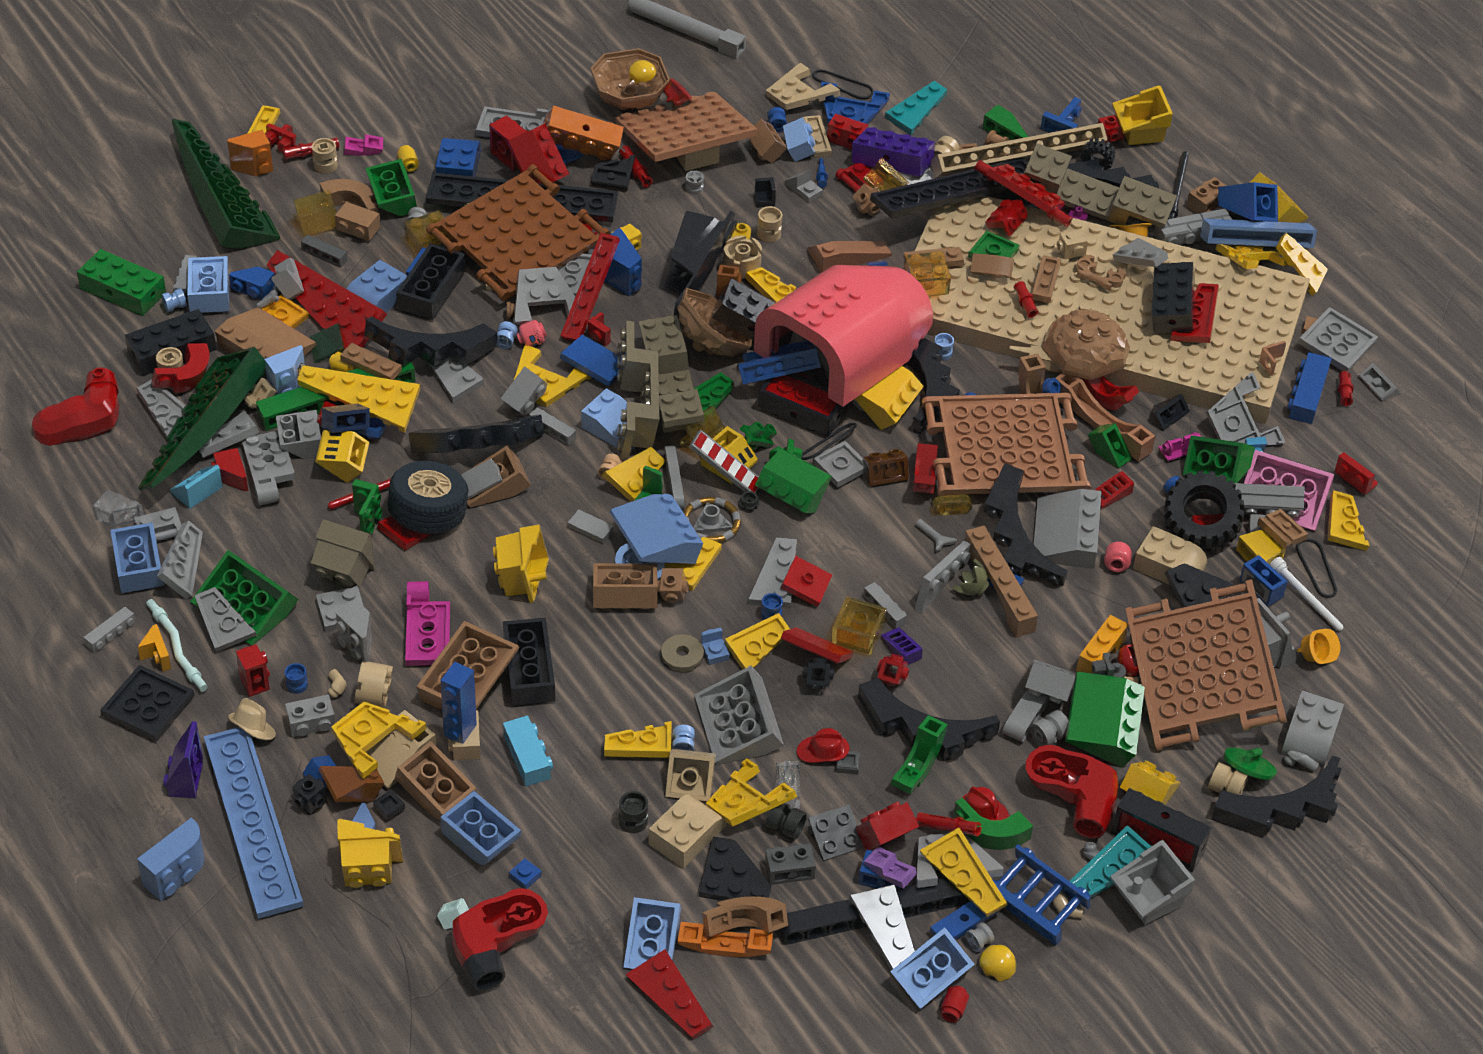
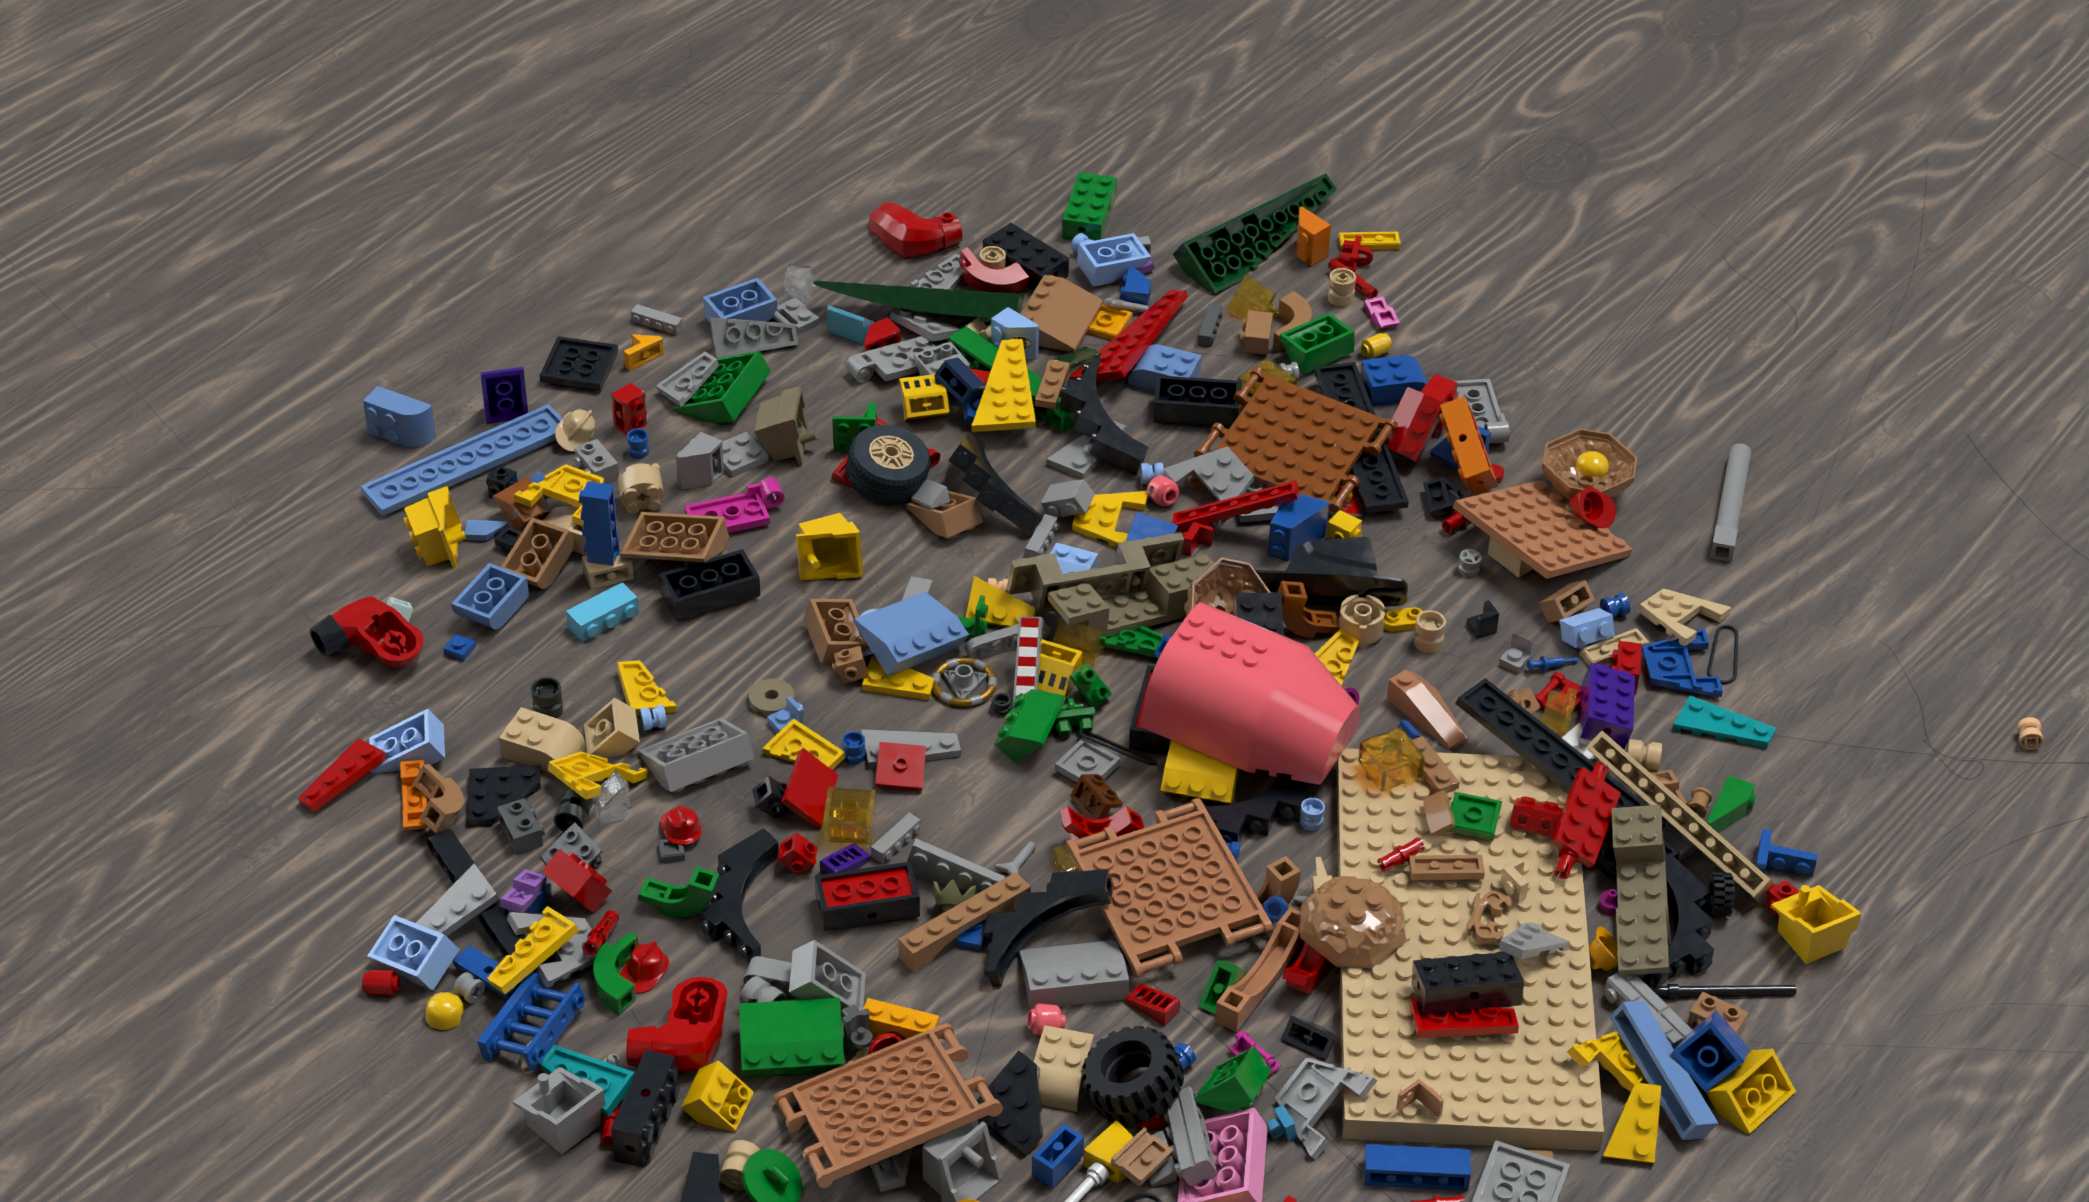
camera: 75 degrees right, 5 degrees down
light aqua bar [146,599,208,692] -> none
light grey slope [271,257,304,300] -> none
none -> brick [815,861,920,931]

